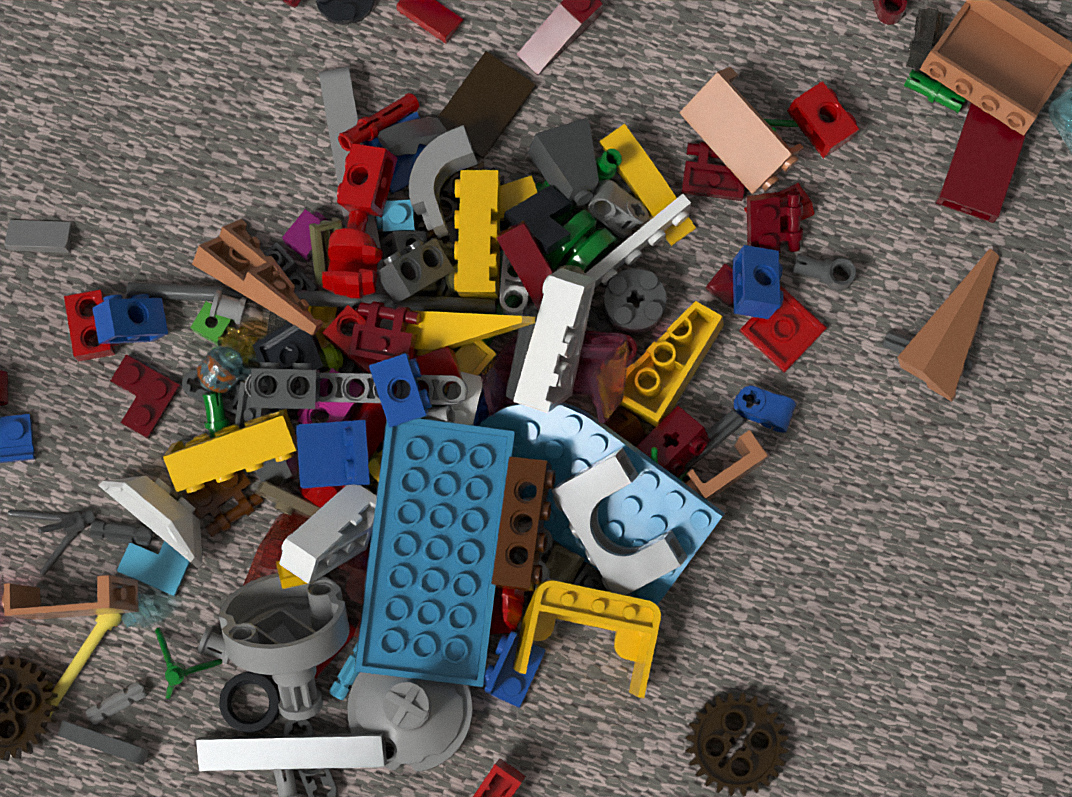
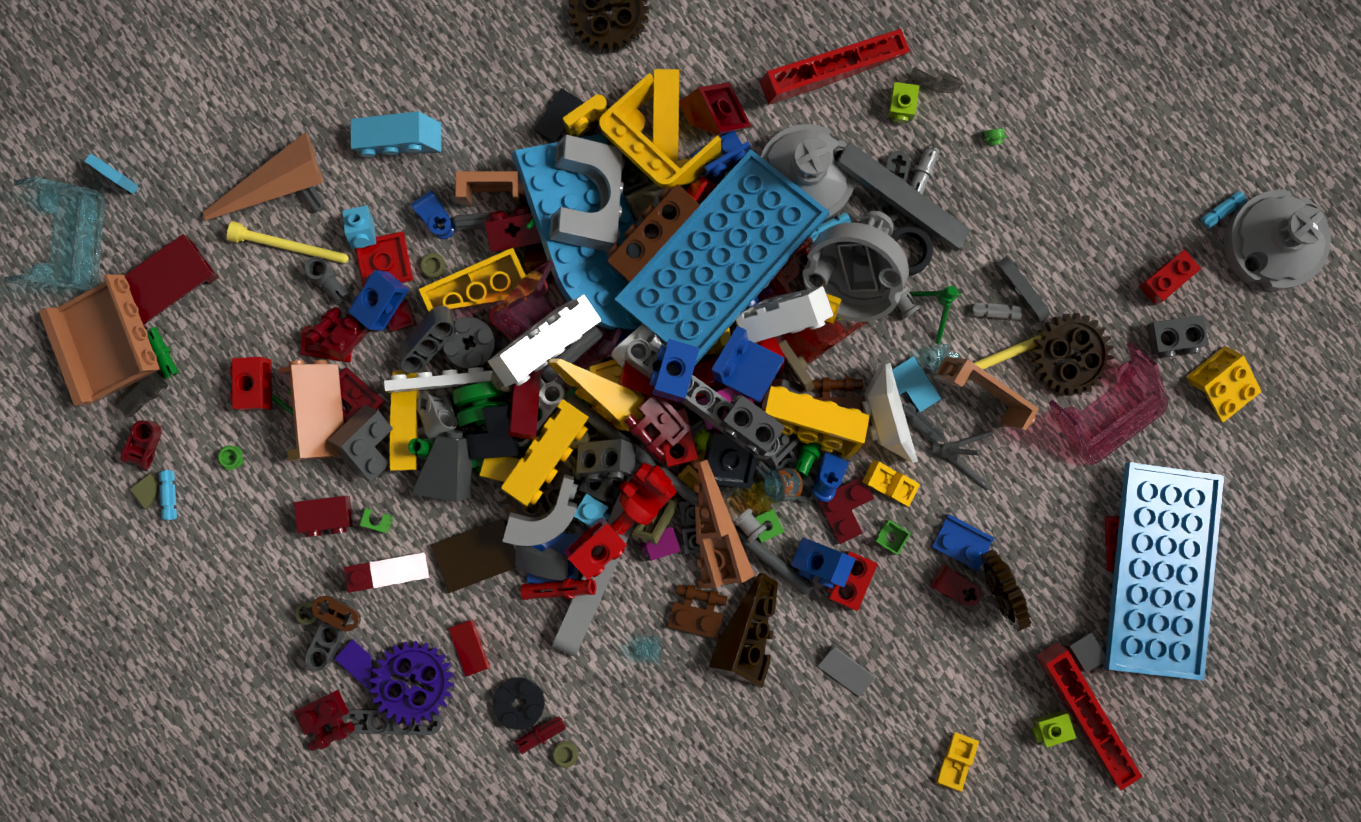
camera: 145 degrees left, 5 degrees up
none -> bright green plate [218,445,244,470]
none -> light yellow piece [227,221,349,264]
none -> dark red brick [294,496,353,537]
none -> dark grey brick [328,405,393,482]
none -> medium azure brick [343,205,376,249]
none -> medium azure wedge [351,111,441,157]
none -> bright green piece [360,508,394,533]
none -> dark grey beam [399,306,454,373]
none -> olive tile [420,253,446,279]
none -> black tile [534,88,599,143]
none -> yellow plate [563,94,607,137]
none -> clear light blue tile [634,635,661,663]
none -> yellow slope [653,69,679,163]
none -> reddish brown plate [668,584,728,639]
none -> dark red slope [679,82,751,135]
none -> dark brown wedge [709,573,778,688]
none -> blue piece [812,452,849,502]
none -> yellow slope [862,460,920,507]
none -> bright green piece [874,520,911,555]

